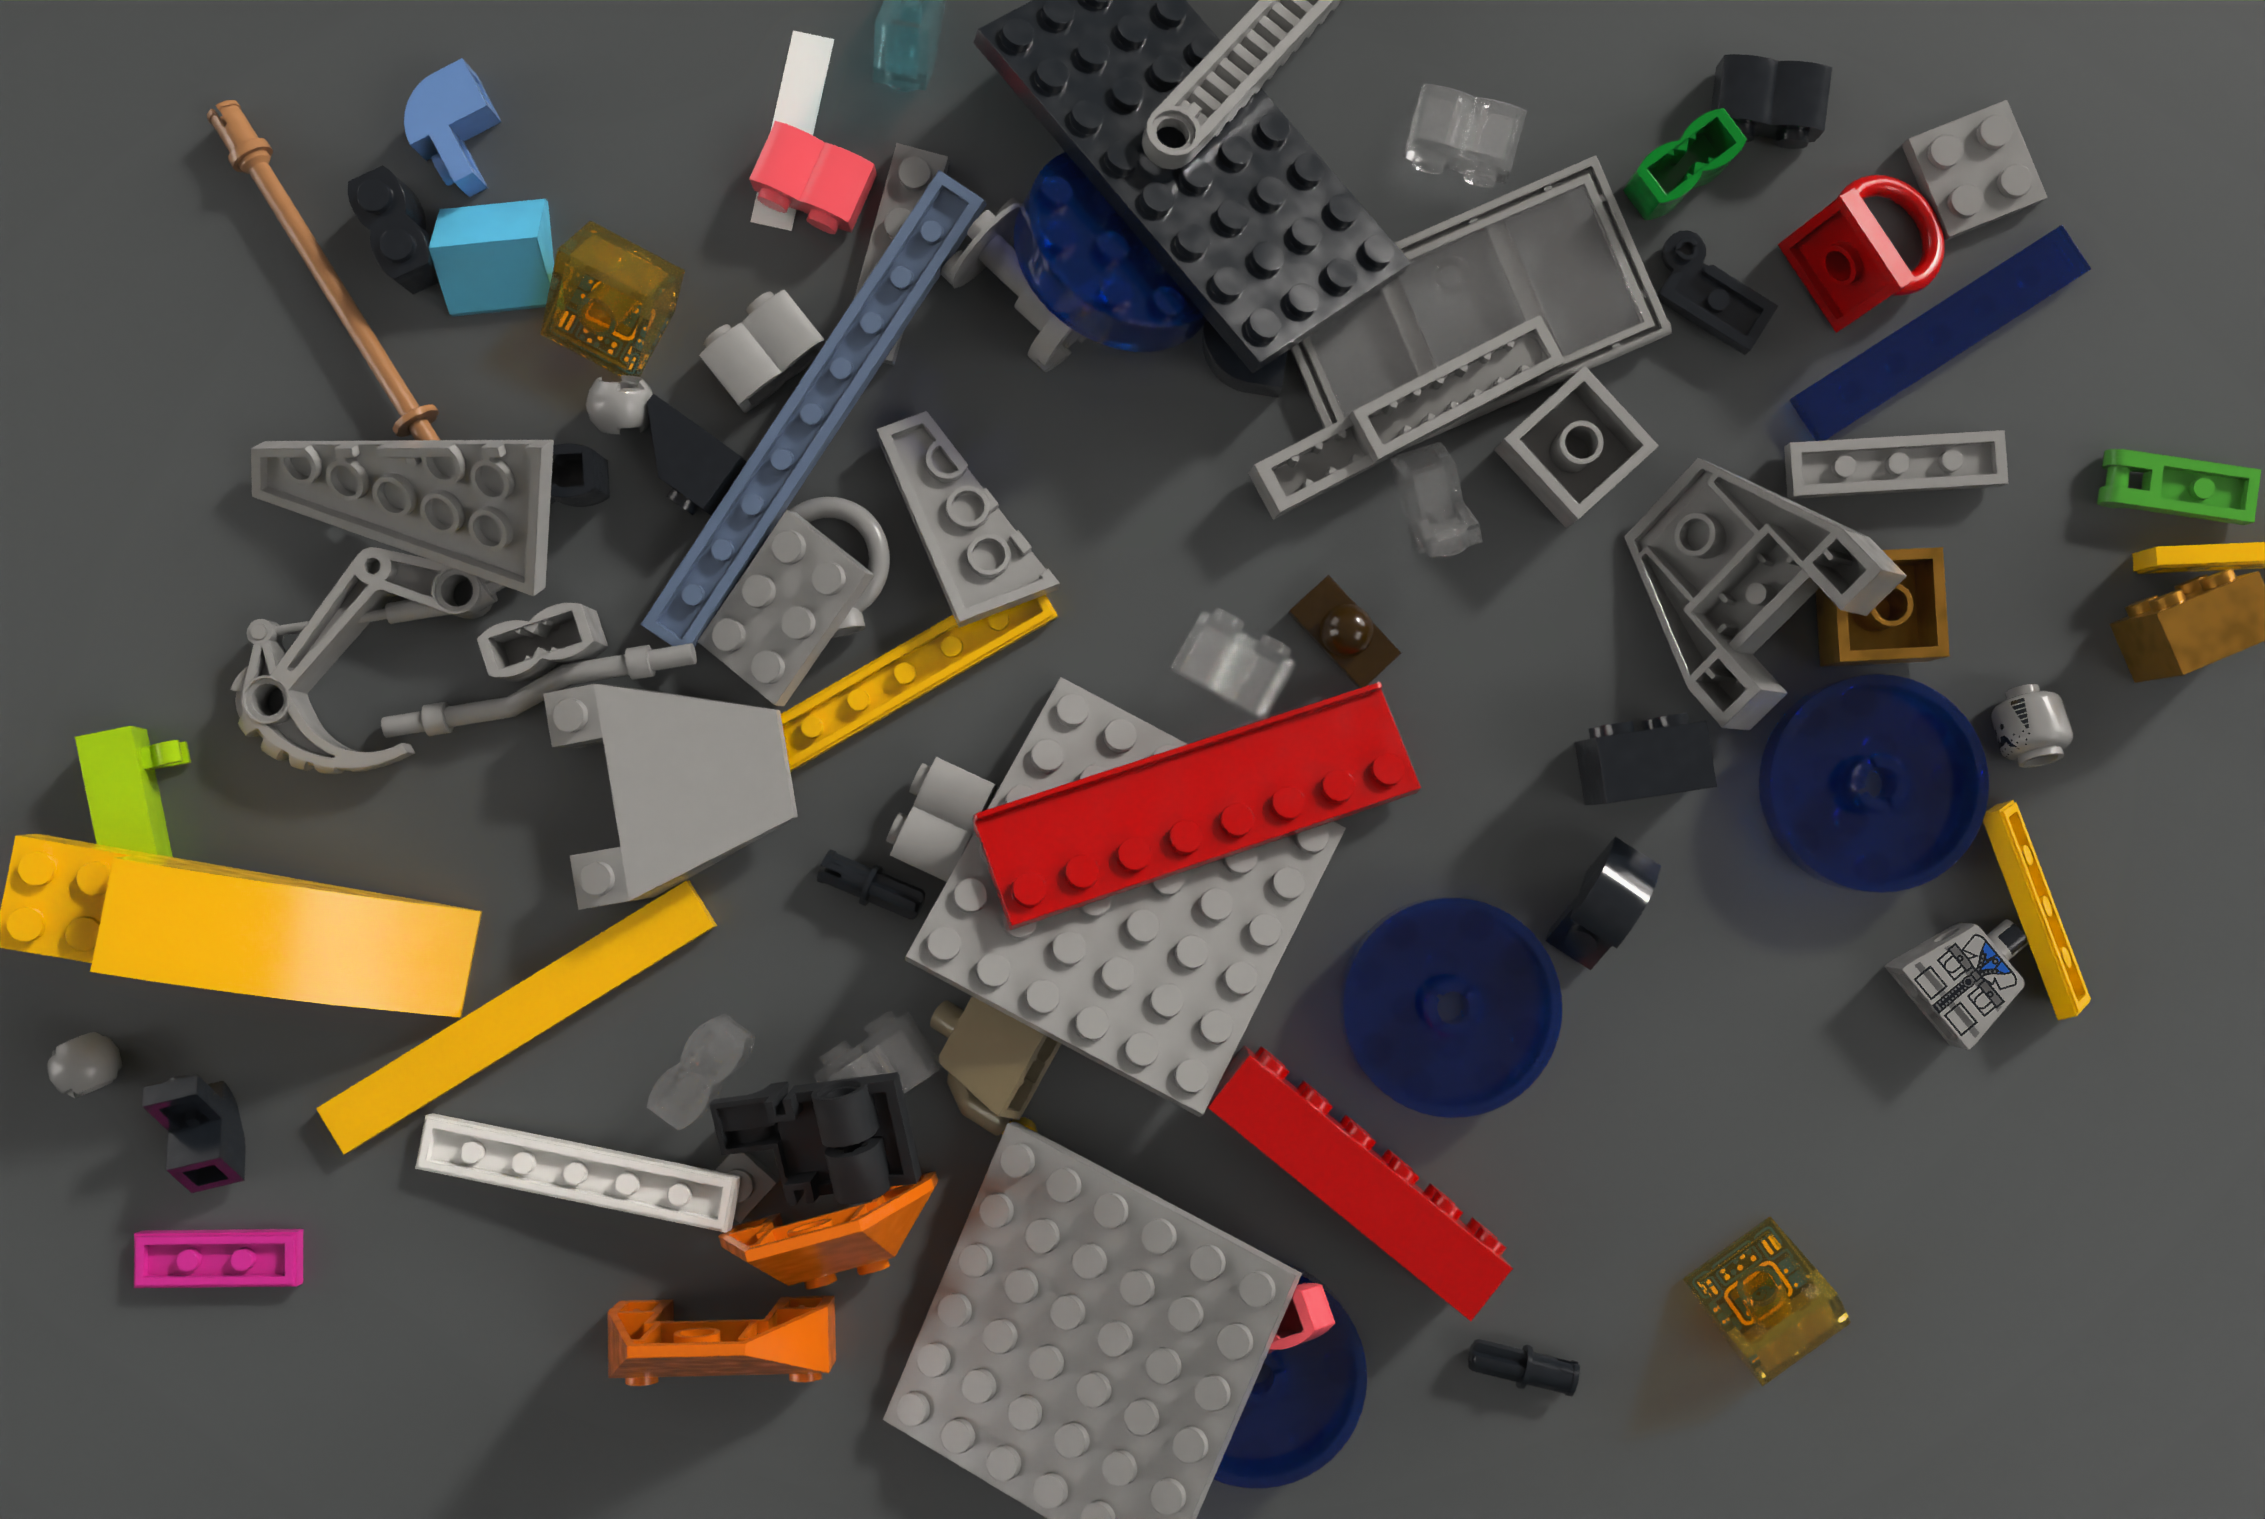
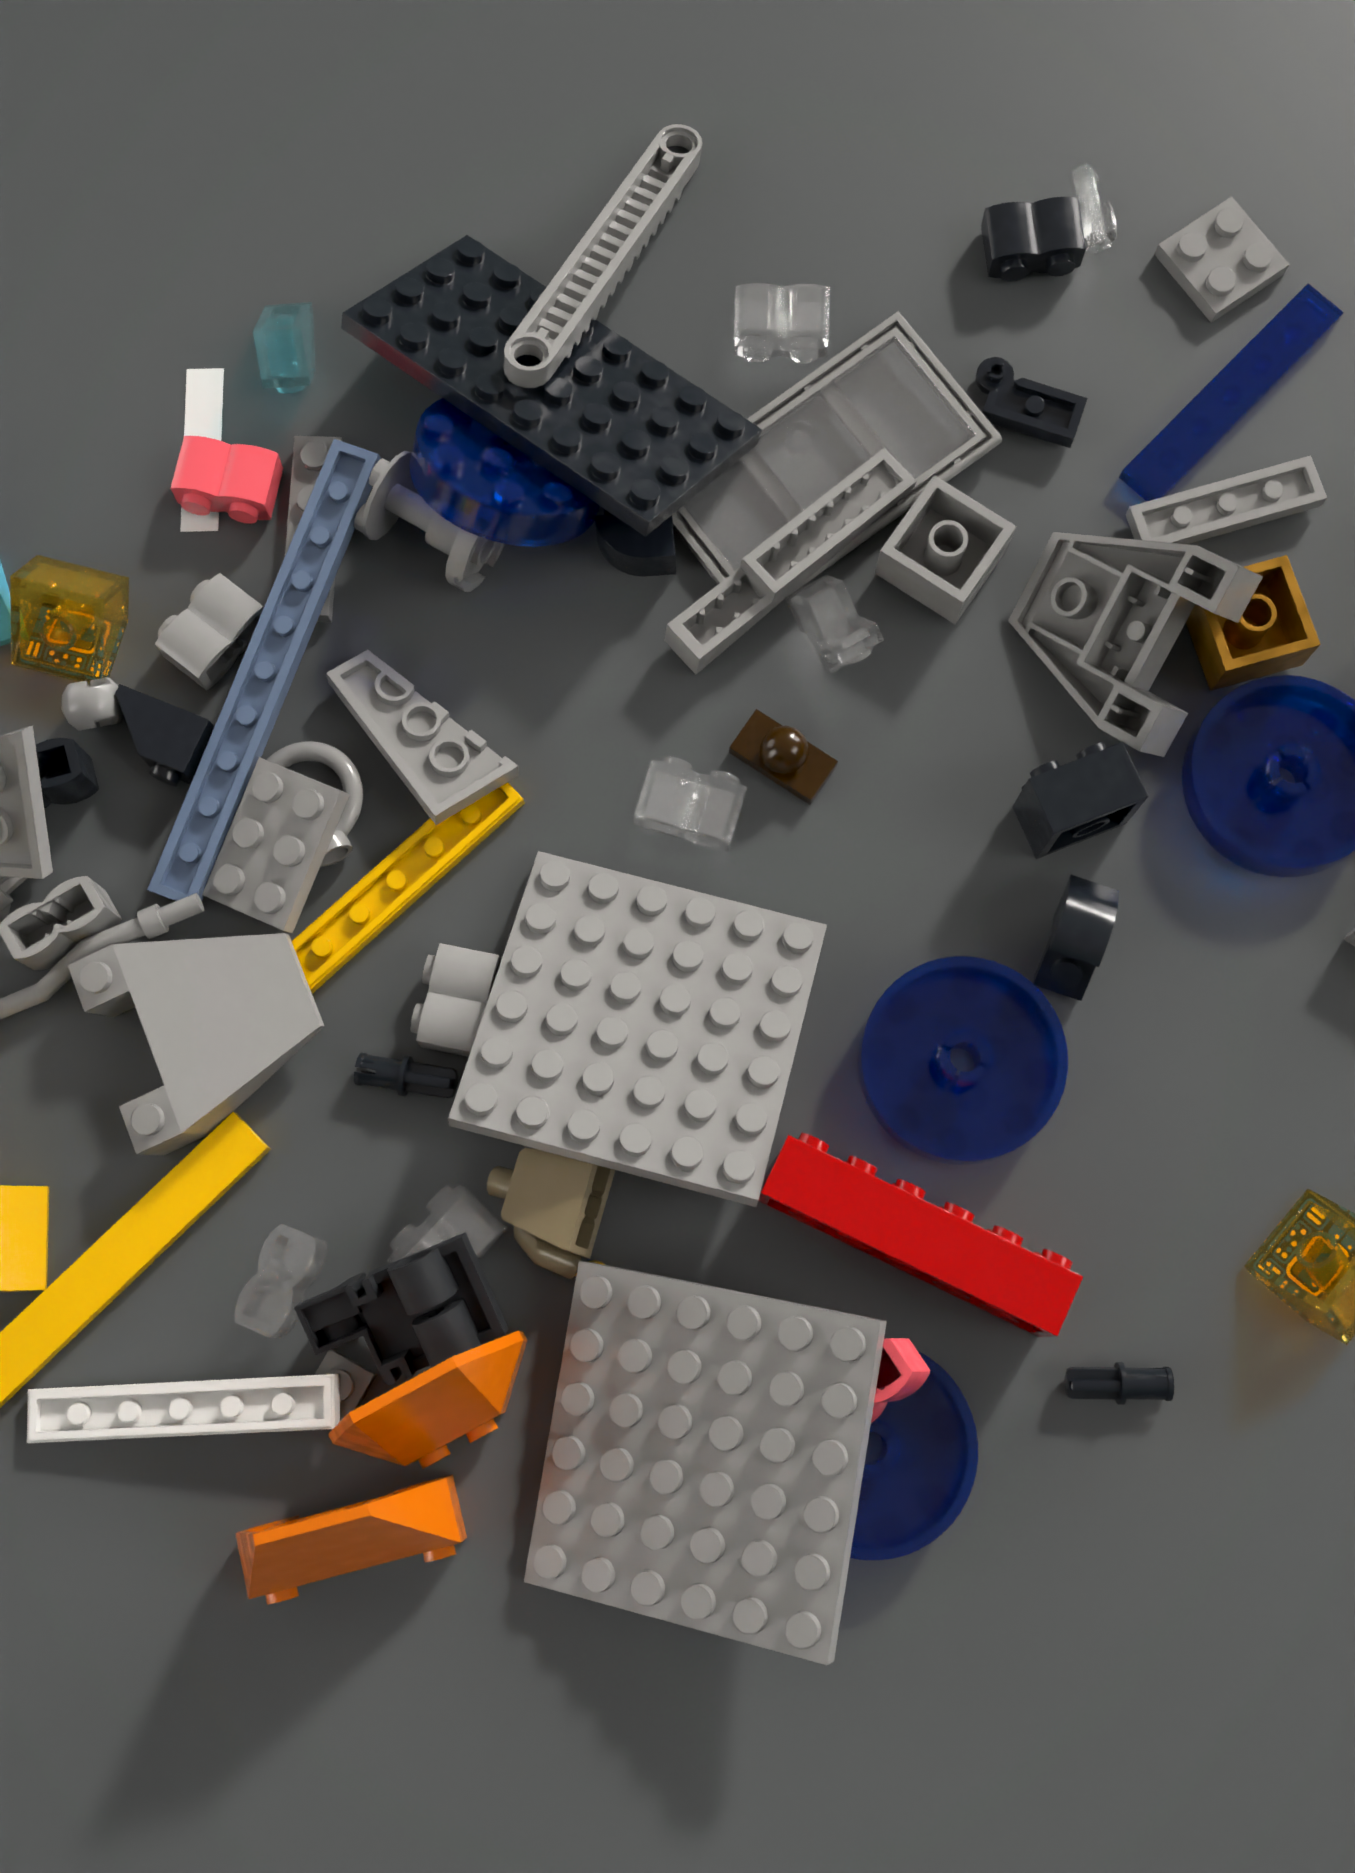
camera: 10 degrees left, 10 degrees down
red plate [972,682,1421,930] -> none
green brick [1623,108,1747,220] -> none
red tile [1778,175,1945,333] -> none
none -> clear tile [1072,163,1117,255]

